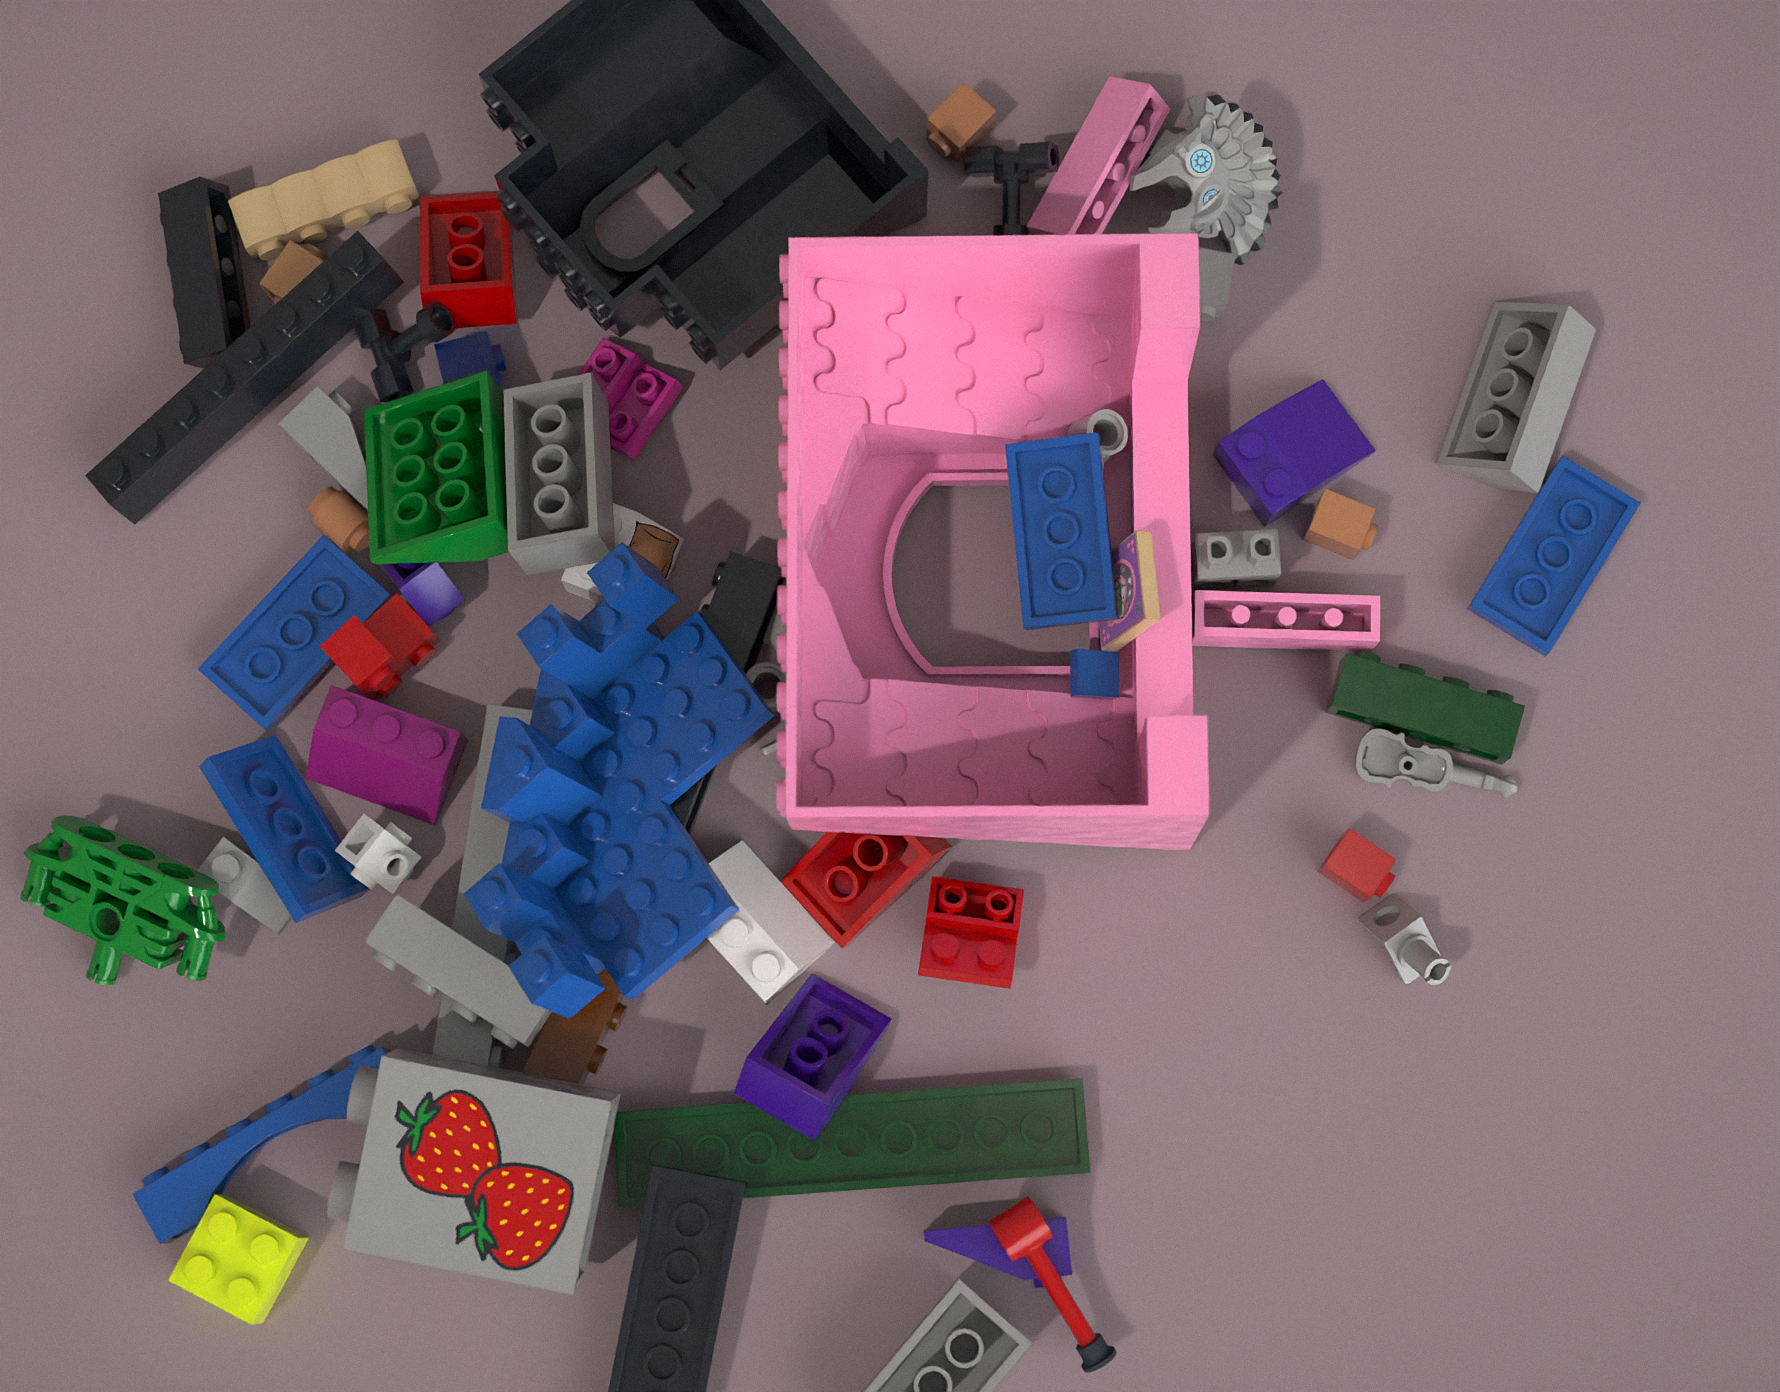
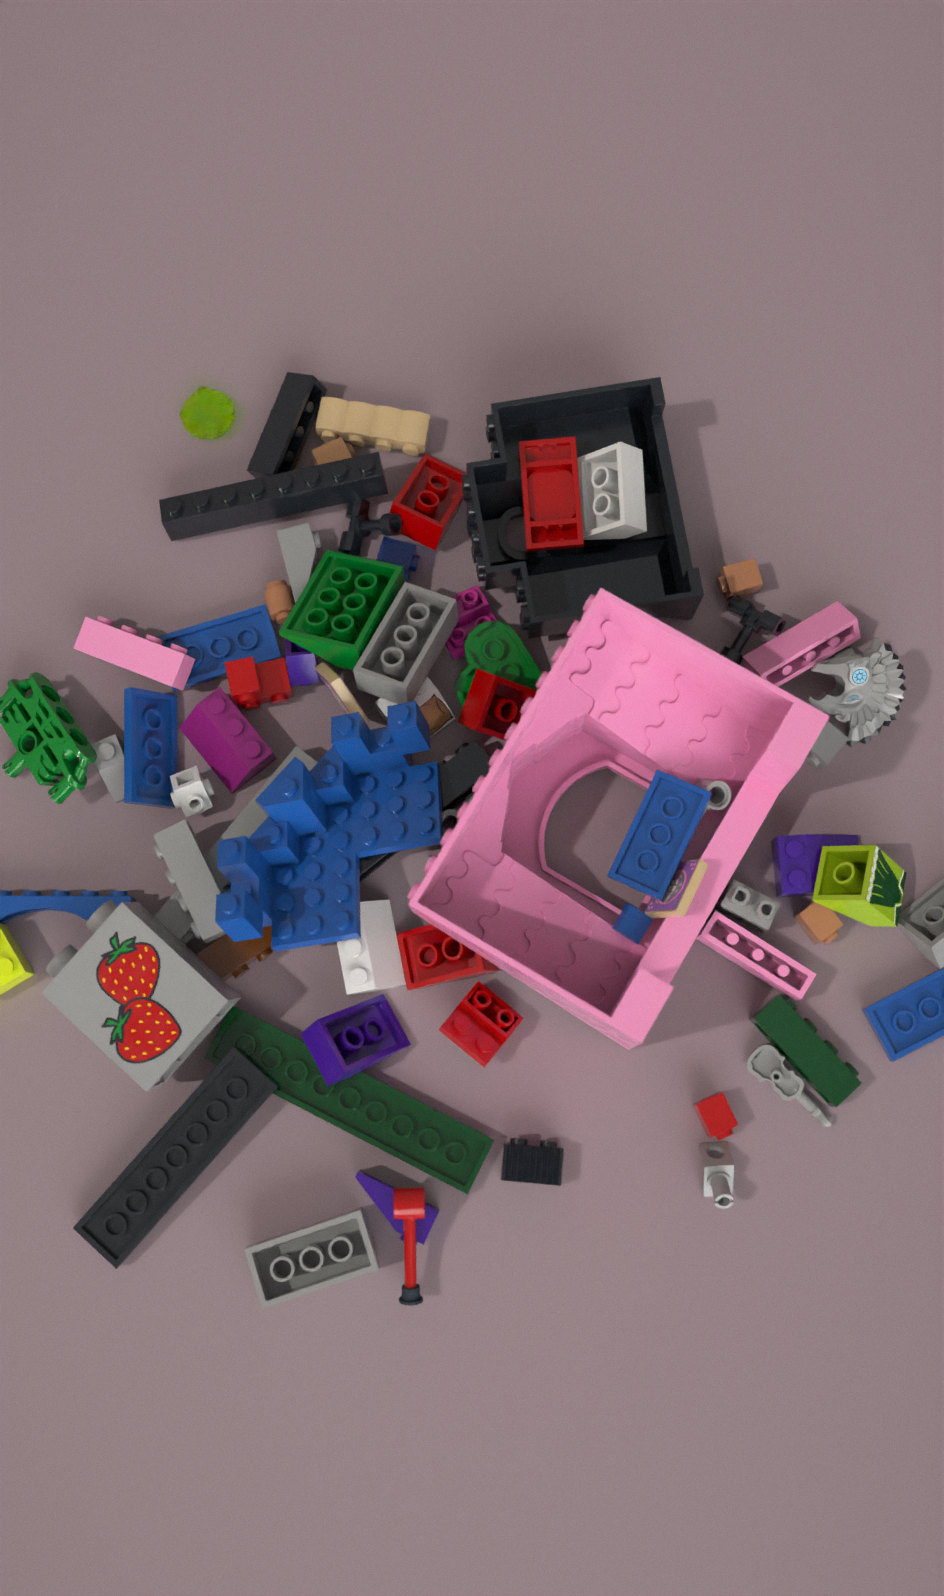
camera: 30 degrees right, 0 degrees up
none -> bright pink brick [73,616,195,691]
none -> clear neon green dish [180,386,235,440]
none -> tan tile [315,662,369,724]
none -> green plate [454,621,542,707]
none -> red slope [457,668,537,741]
none -> black brick [501,1138,564,1186]
none -> red slope [519,436,584,551]
none -> white slope [577,442,647,540]
none -> lime slope [812,845,907,927]

